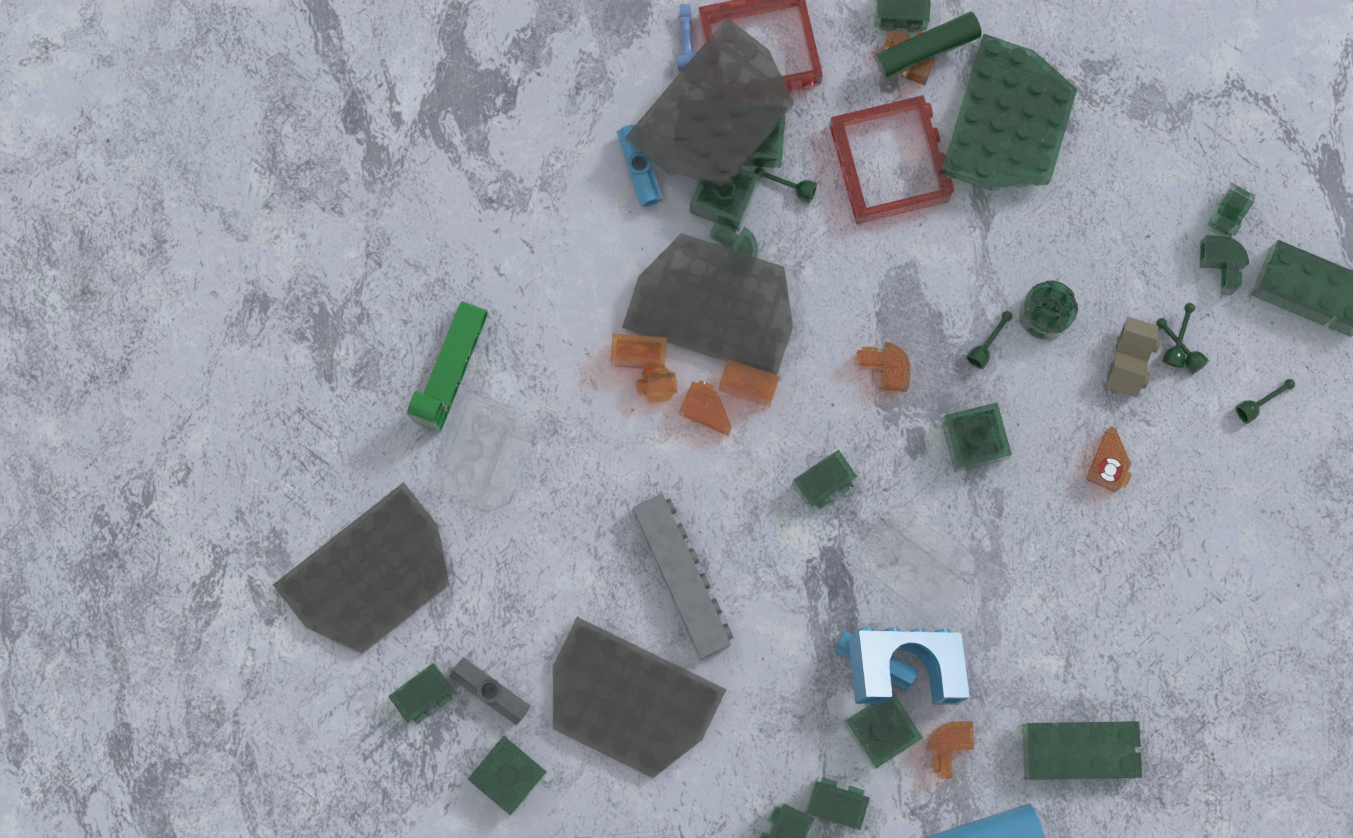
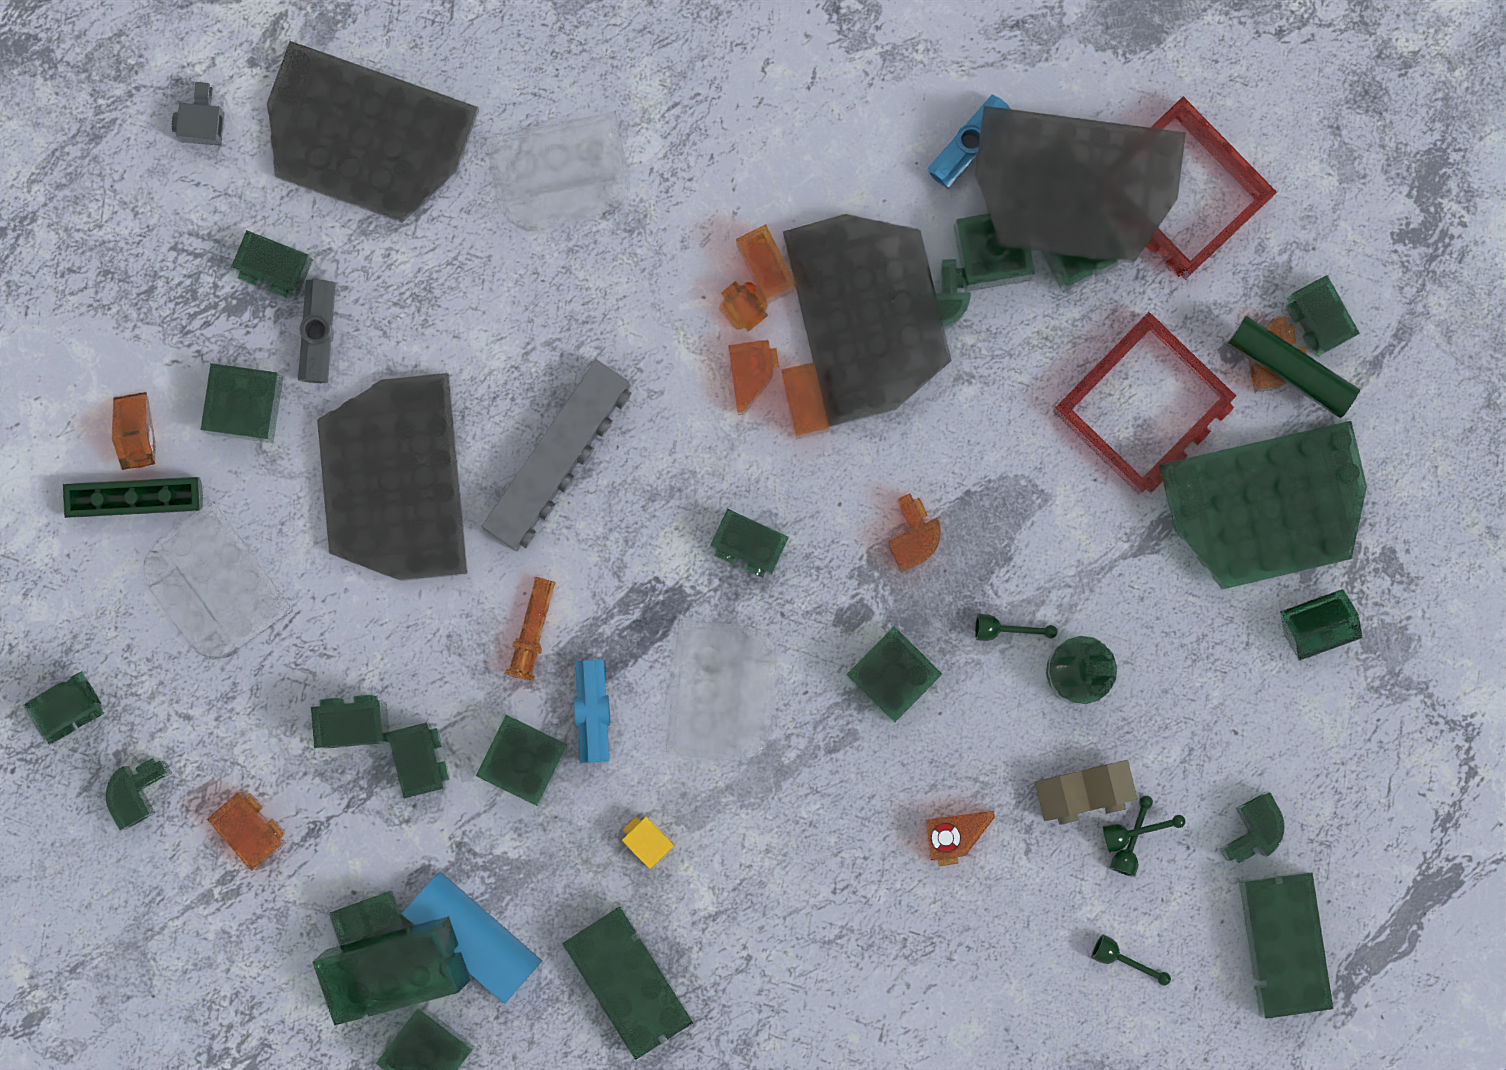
camera: 60 degrees right, 5 degrees up
green beam [407,301,488,432] -> none
medium blue brick [677,4,705,73] -> none
dark green hinge [754,167,817,203] -> none
arch [849,627,970,705] -> none
clear orange brick [926,721,974,779] -> none
clear green brick [1207,183,1255,238] -> none
none -> dark grey brick [172,82,225,146]
none -> clear orange pin [504,577,556,682]
none -> yellow brick [622,816,675,870]
none -> clear green brick [1280,589,1363,661]

